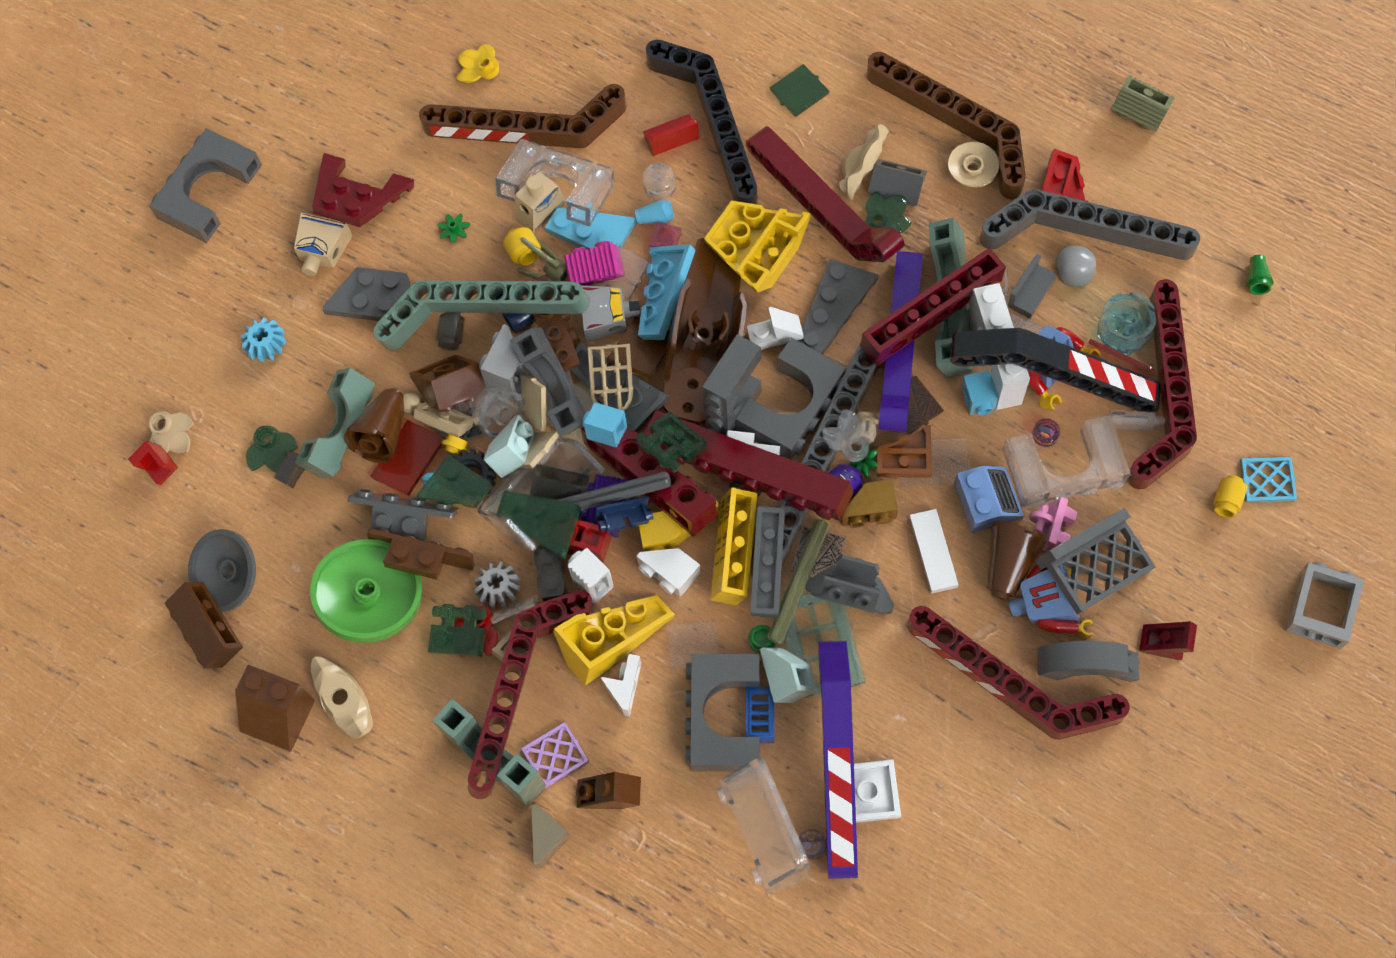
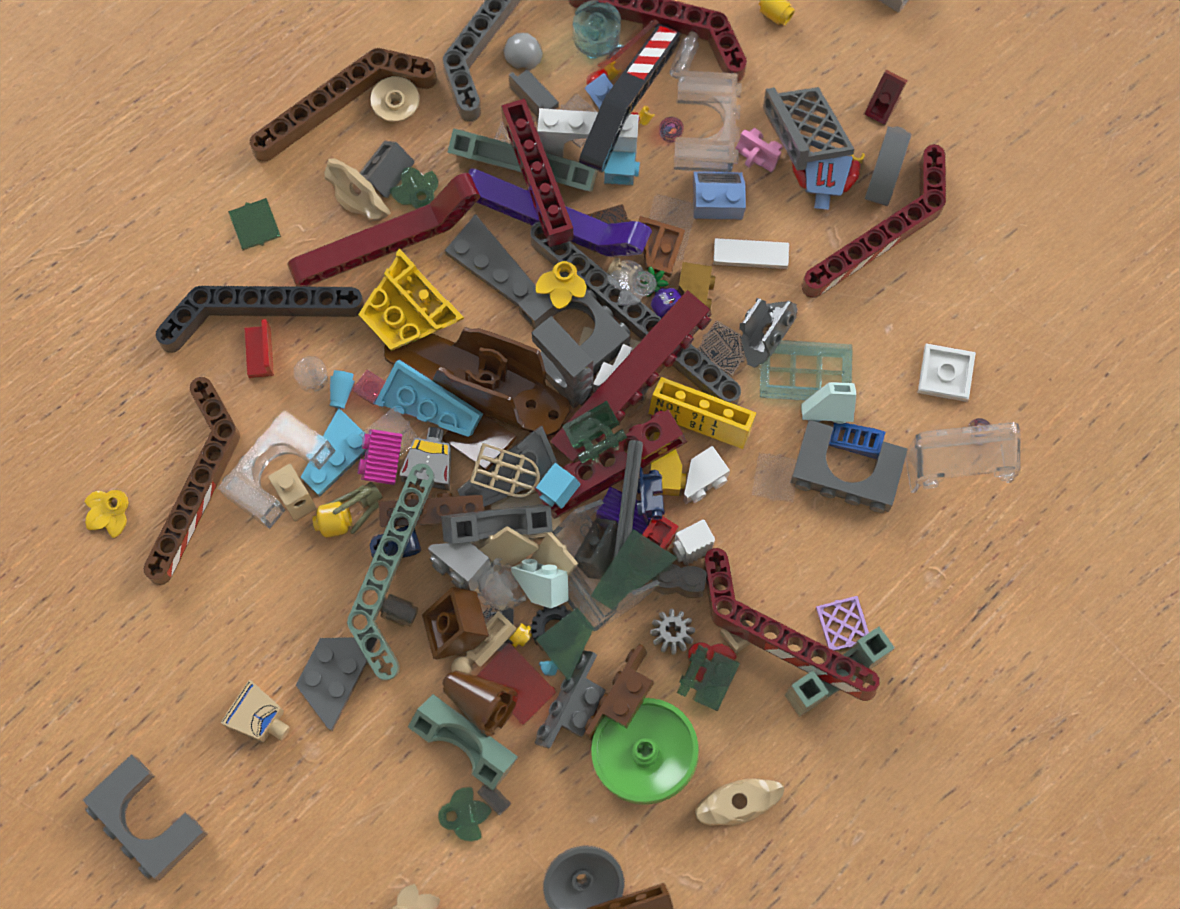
camera: 80 degrees left, 5 degrees up
reddish brown slope [235,665,315,752] -> none
medium azure gear [240,317,286,363] -> none
dark red wing [312,153,414,227] -> none
green plant [437,214,470,243] -> none
clear piece [491,594,538,624] -> none
dark tan slope [531,805,570,868] -> none
yellow wedge [553,595,675,686] -> none
reddish brown slope [576,772,641,809] -> none
white slope [601,654,642,717] -> none
white slope [747,307,804,350] -> none
green plate [748,625,776,653] -> none
dark grey plate [750,507,785,618] -> none
olive axle [767,519,829,644] -> none
dark purple beam [818,641,858,879] -> none
reddish brown cone [988,521,1047,600] -> none
red wing [1041,148,1088,202] -> none
none -> yellow plate [536,261,586,309]

